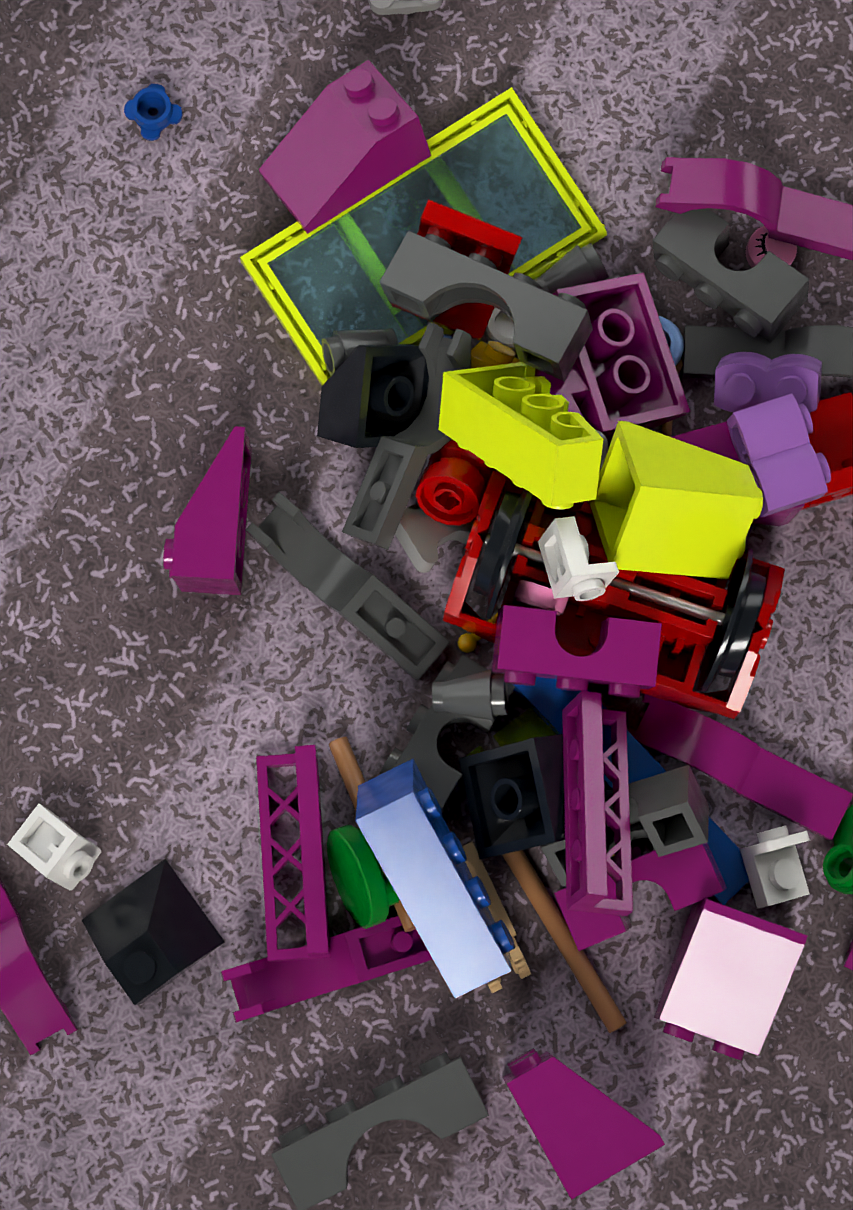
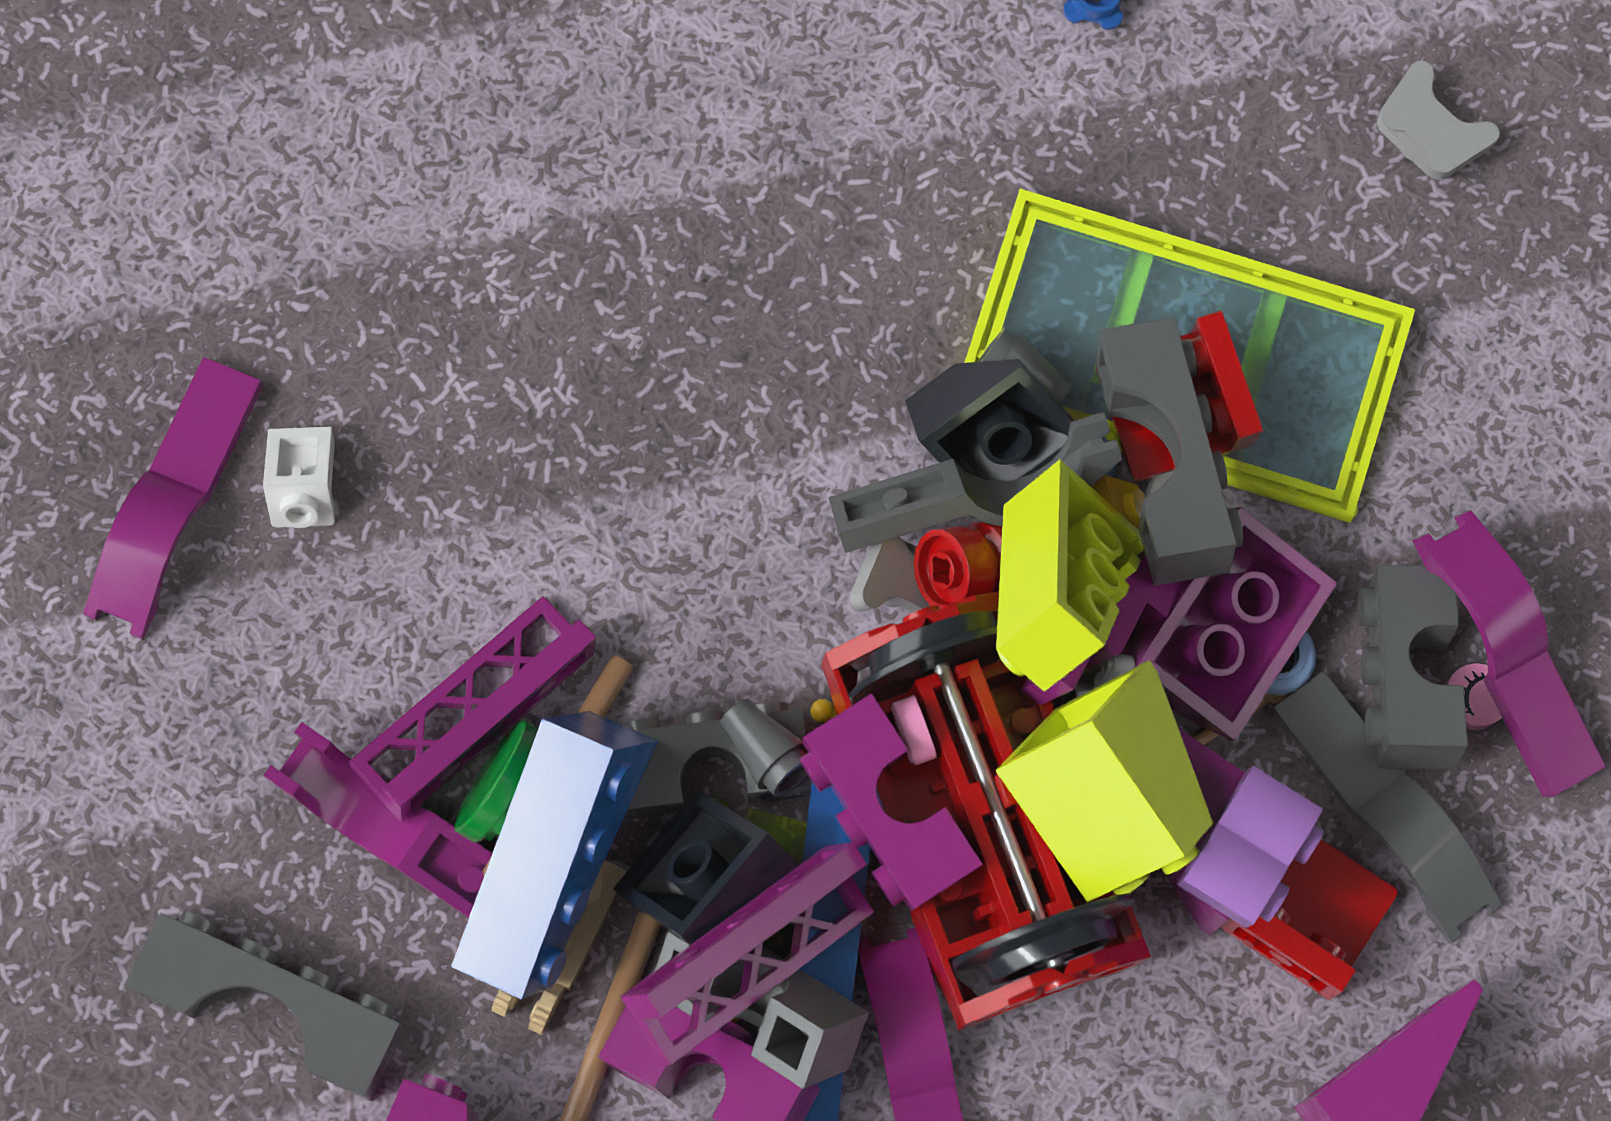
camera: 50 degrees right, 5 degrees down
black slope [82,859,225,1005] -> none
magenta slope [163,426,252,595] -> none
dark grey piece [245,492,450,680] -> none
magenta slope [258,60,431,234] -> none
dark grey cone [534,243,609,294] -> none
white bracket [538,516,619,601] -> none
medium lavender brick [714,352,822,413] -> none

